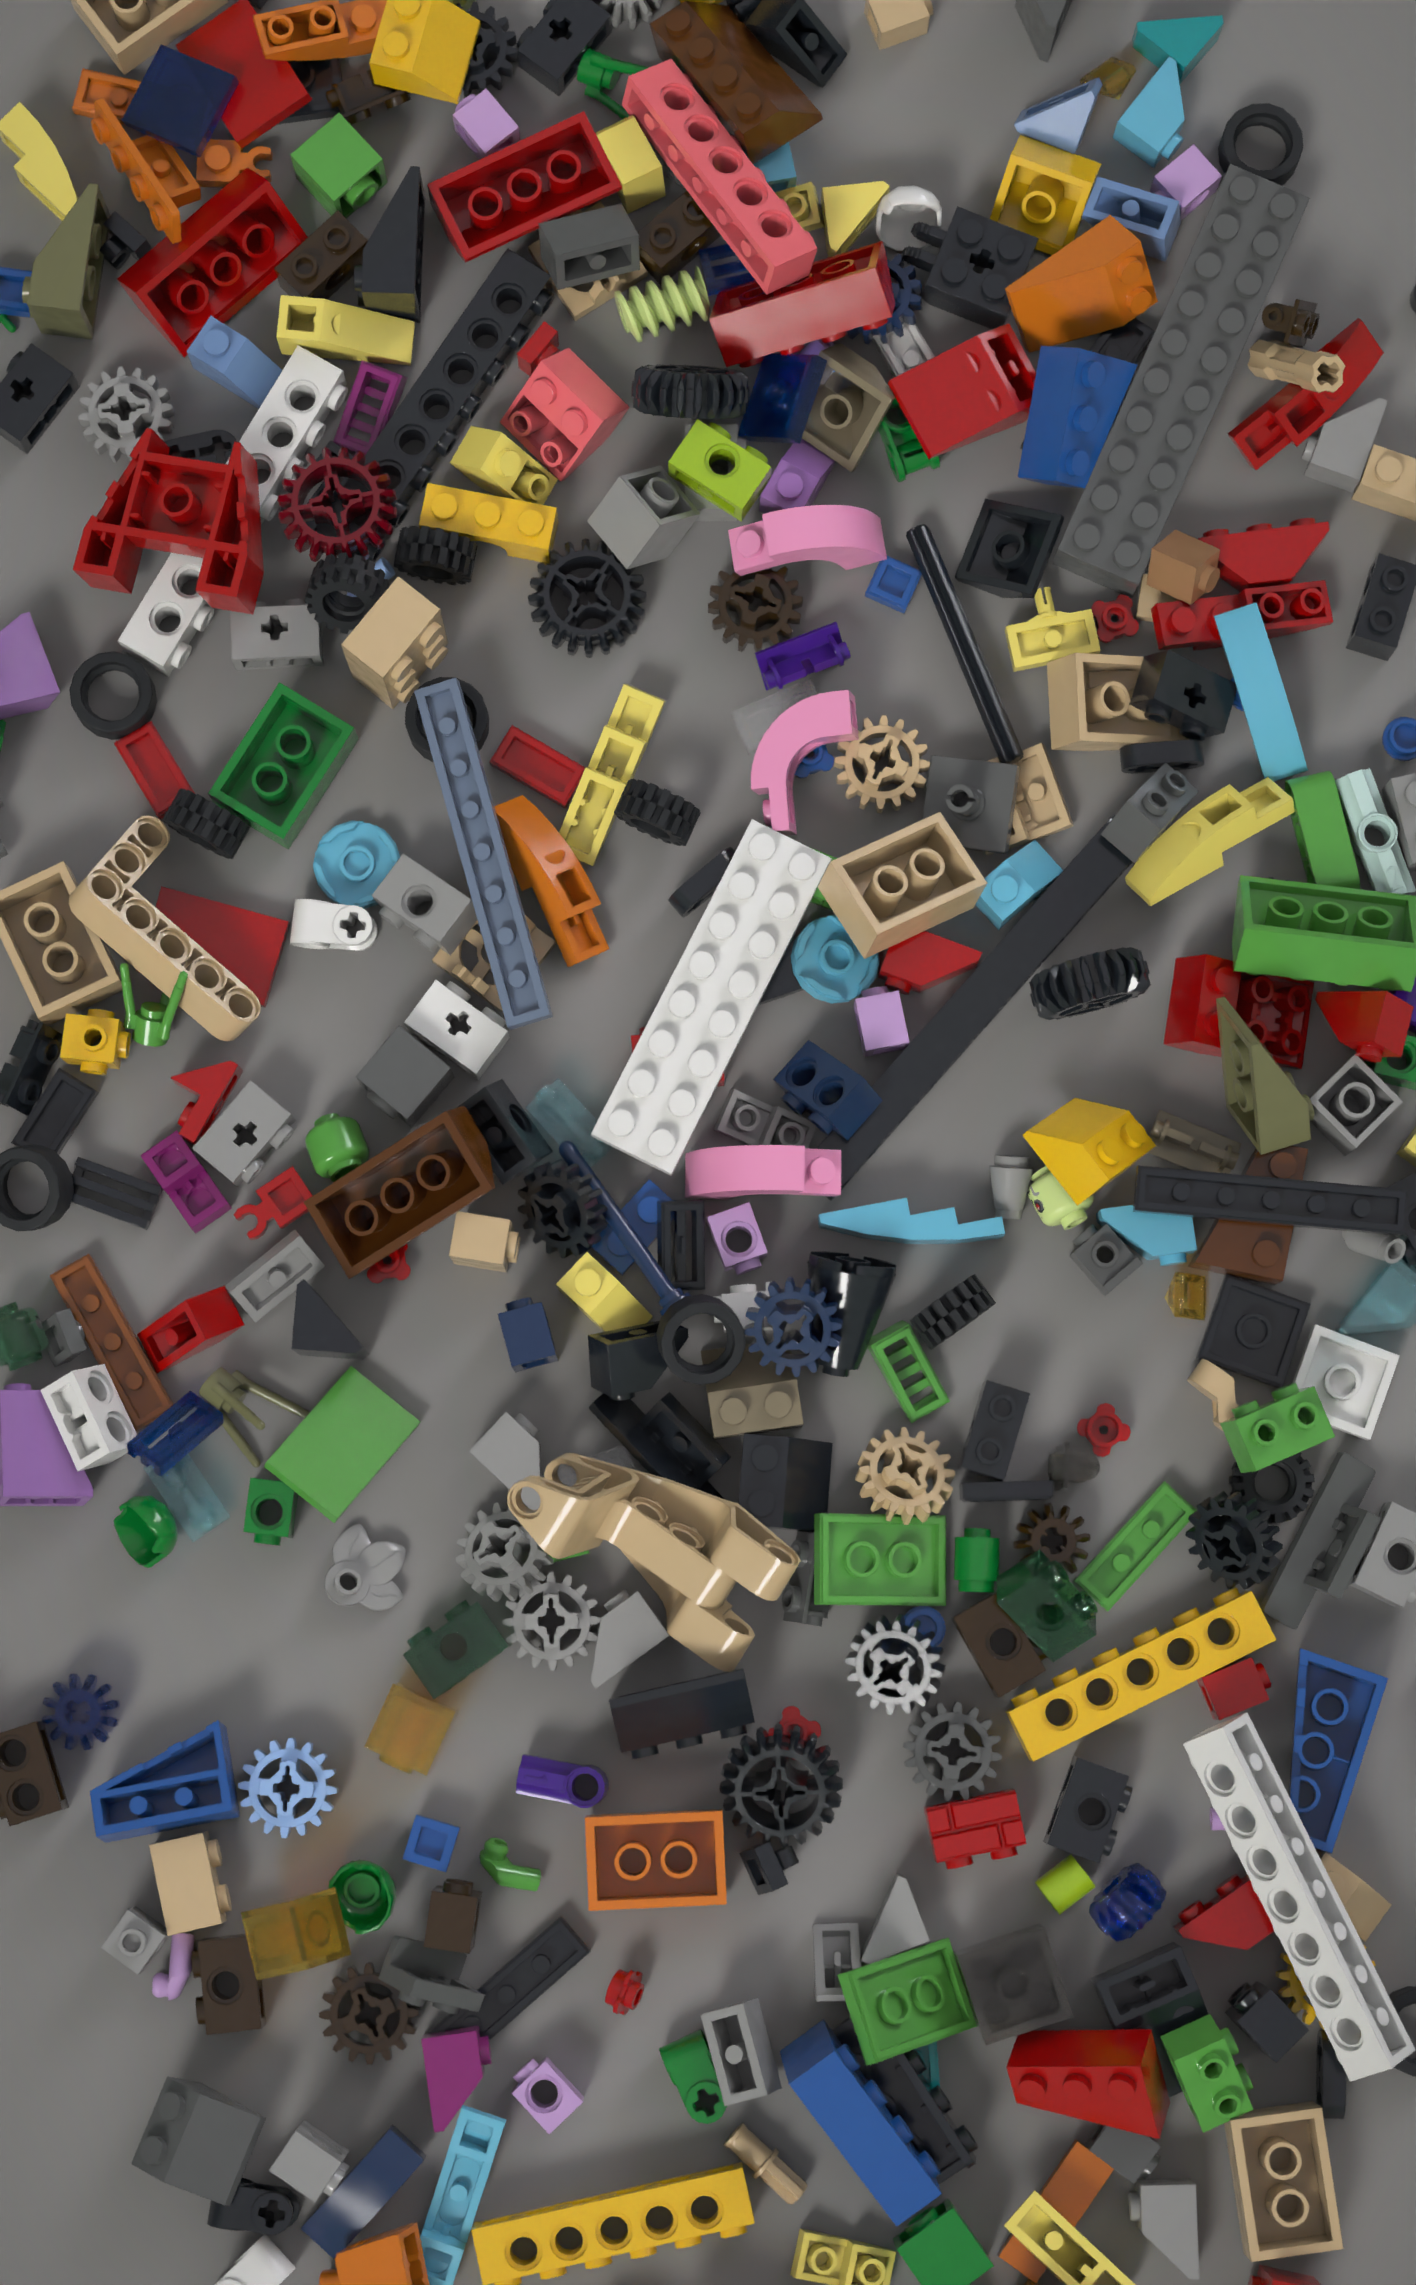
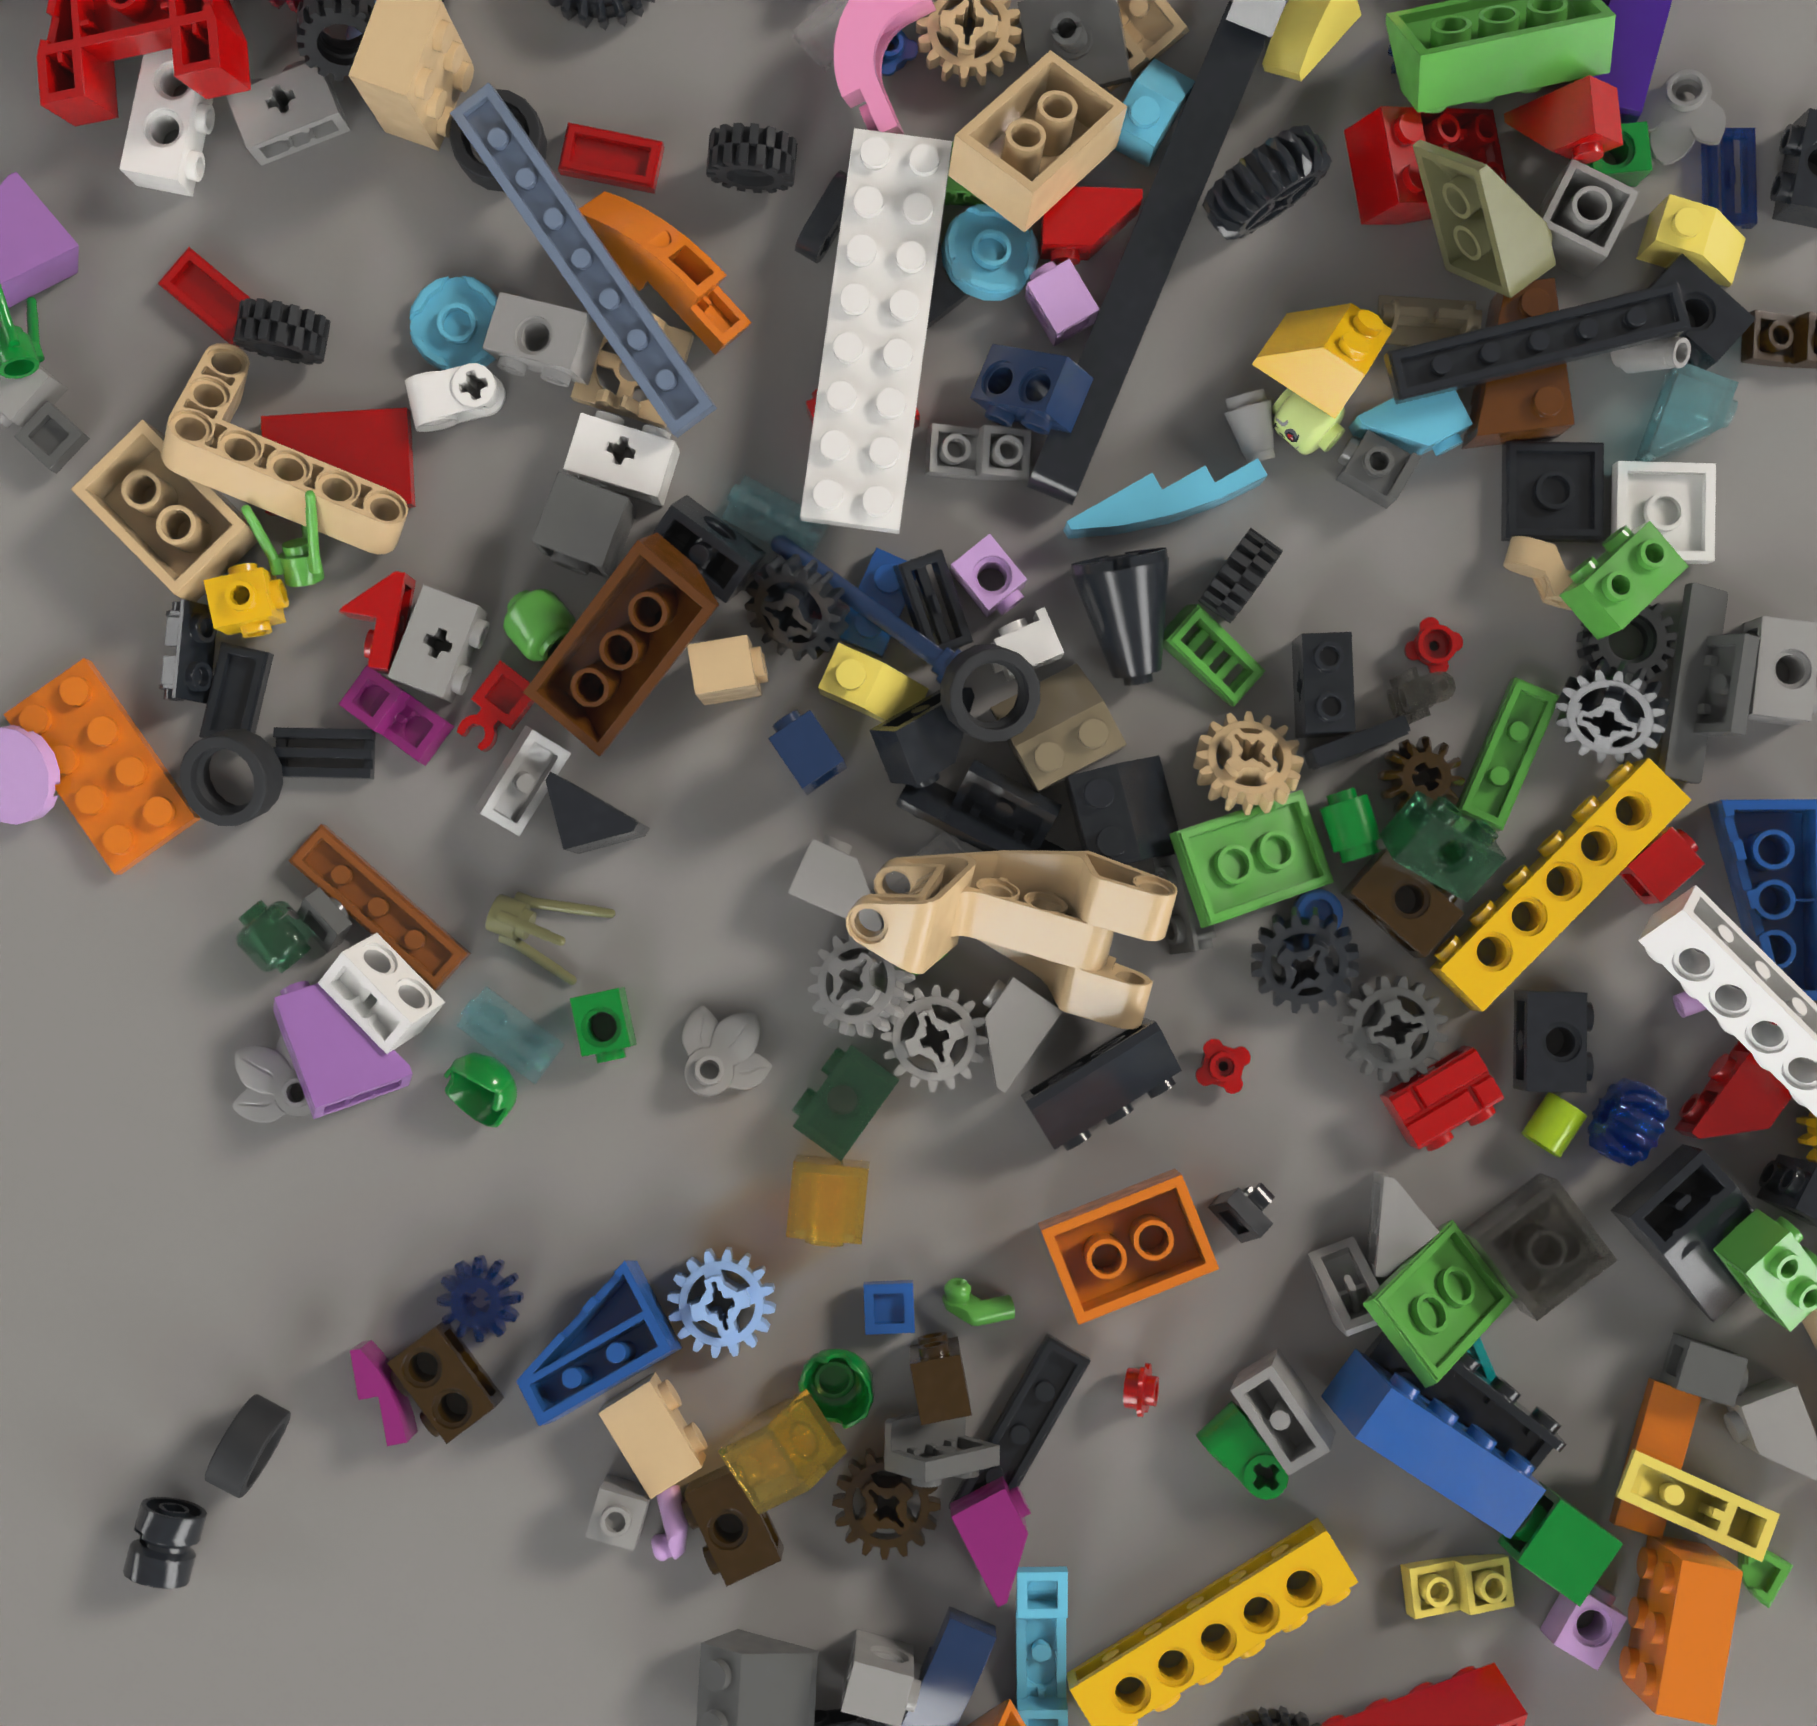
camera: 15 degrees left, 5 degrees up
black tyre [69,651,157,740] -> none
clear blue tile [127,1391,223,1477] -> none
red slope [137,1285,245,1374] -> none
green brick [208,682,359,850] -> none
bright green tile [264,1366,420,1524] -> none
red plate [367,1244,411,1284] -> none
lavender brick [512,2056,584,2134] -> none
dark purple piece [516,1754,609,1808] -> none
light yellow slope [559,684,666,866] -> none
bright pink arch [685,1145,841,1200] -> none
black gear [719,1723,843,1848] -> none
tan axle [723,2123,807,2205] -> none
dark blue gear [744,1277,843,1377] -> none
red wedge [1006,2029,1170,2139] -> none
clear yellow slope [1164,1272,1206,1321] -> none

